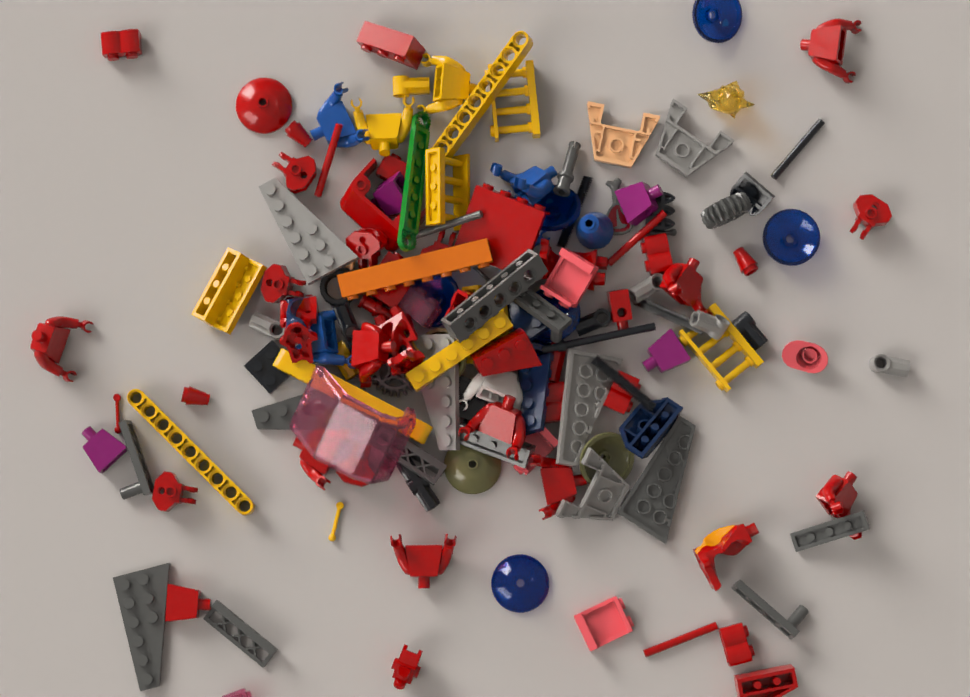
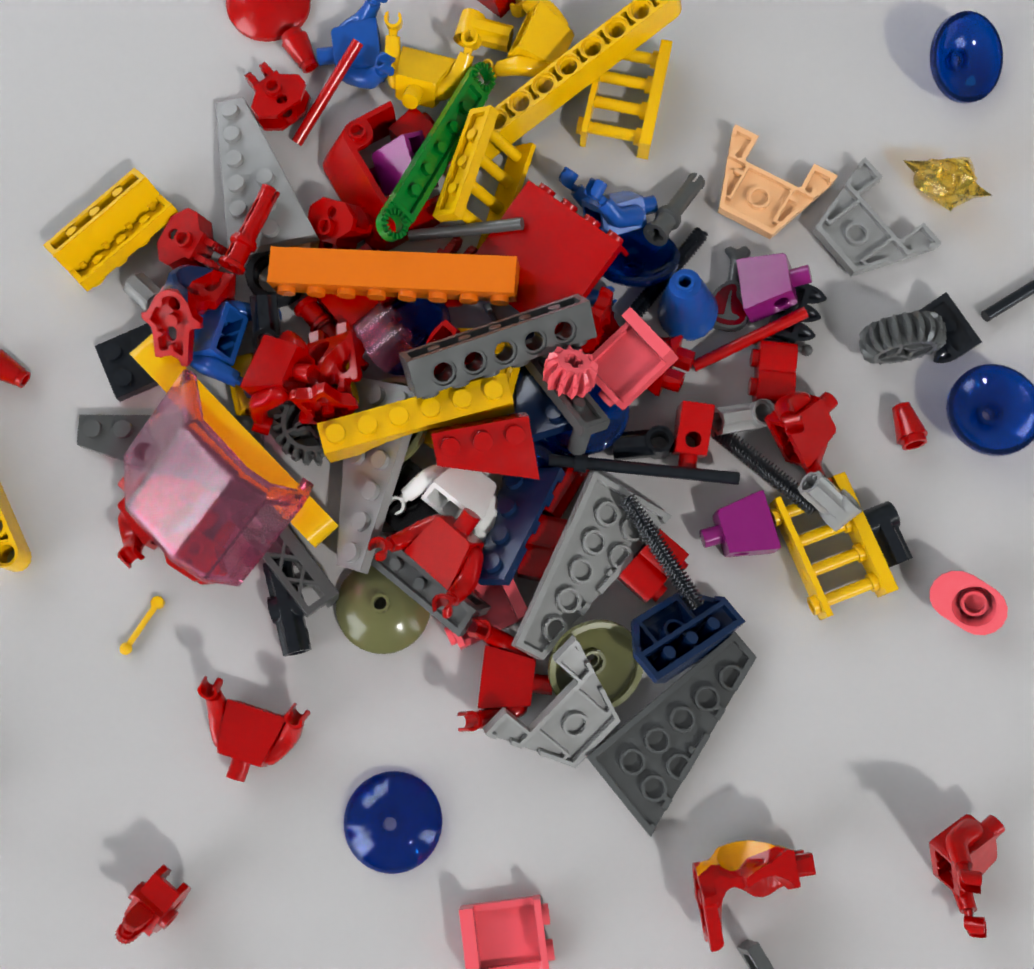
camera: 20 degrees right, 5 degrees down
dark grey piece [790,510,871,552] -> none
none -> red pin [218,184,280,275]
none -> coral gear [542,345,598,400]

